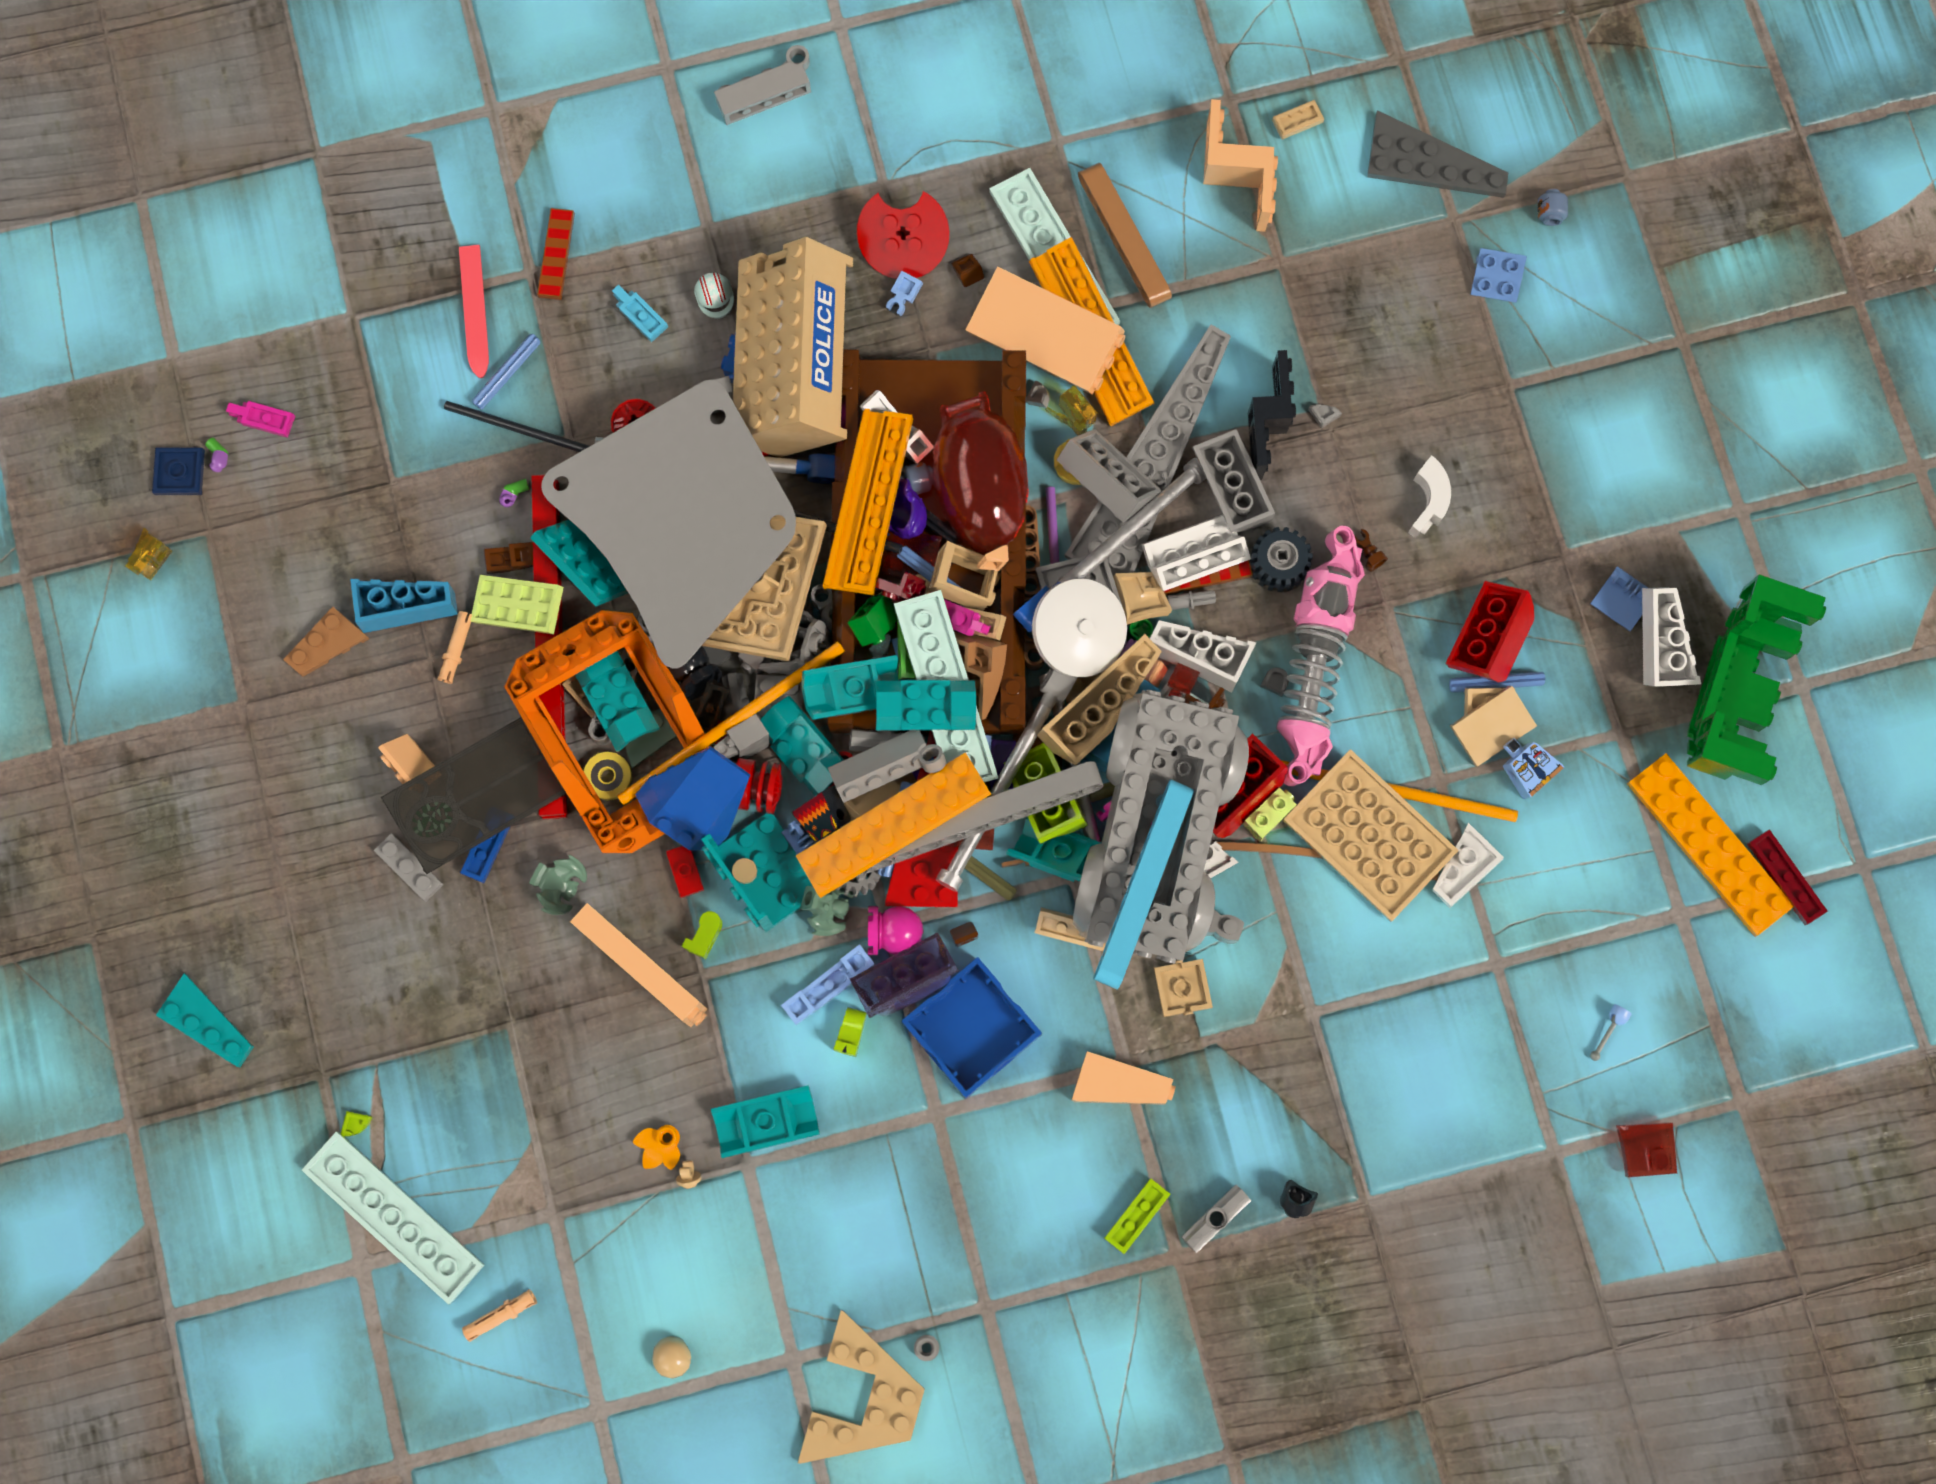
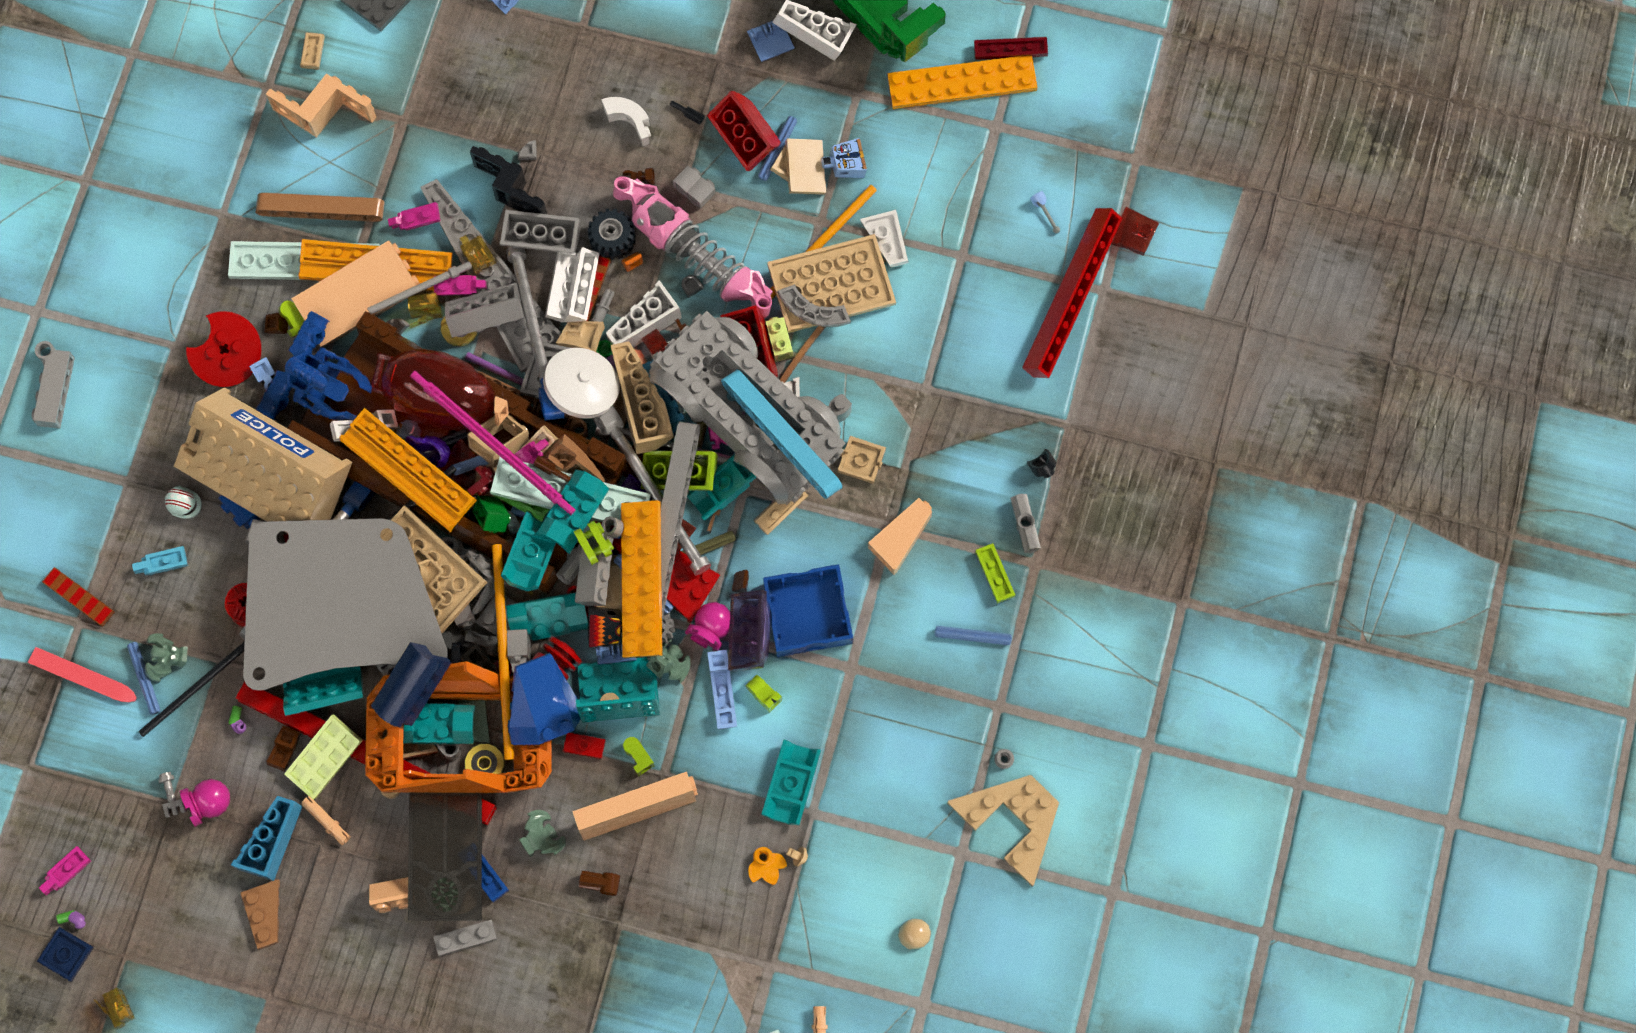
camera: 60 degrees left, 5 degrees down
none -> sand green animal [145,633,188,682]
none -> light grey hinge [158,772,186,818]
none -> dark pink tile [180,779,230,827]
none -> blue piece [256,311,372,421]
none -> lime leg [278,300,305,338]
none -> light grey bar [367,261,472,314]
none -> dark blue brick [371,642,451,728]
none -> dark pink hinge [388,202,441,231]
none -> dark pink axle [410,371,576,515]
none -> dark pink hinge [434,275,487,296]
none -> clear yellow piece [459,235,496,275]
none -> reddish brown axle [533,456,571,482]
none -> lime brick [573,520,614,565]
none -> reddish brown piece [579,871,621,896]
none -> orange slope [621,252,643,272]
none -> black axle [670,101,705,125]
none -> light grey brick [673,166,715,209]
none -> light grey tile [777,284,851,327]
none -> medium blue axle [935,626,1012,645]
none -> red brick [1022,208,1123,378]

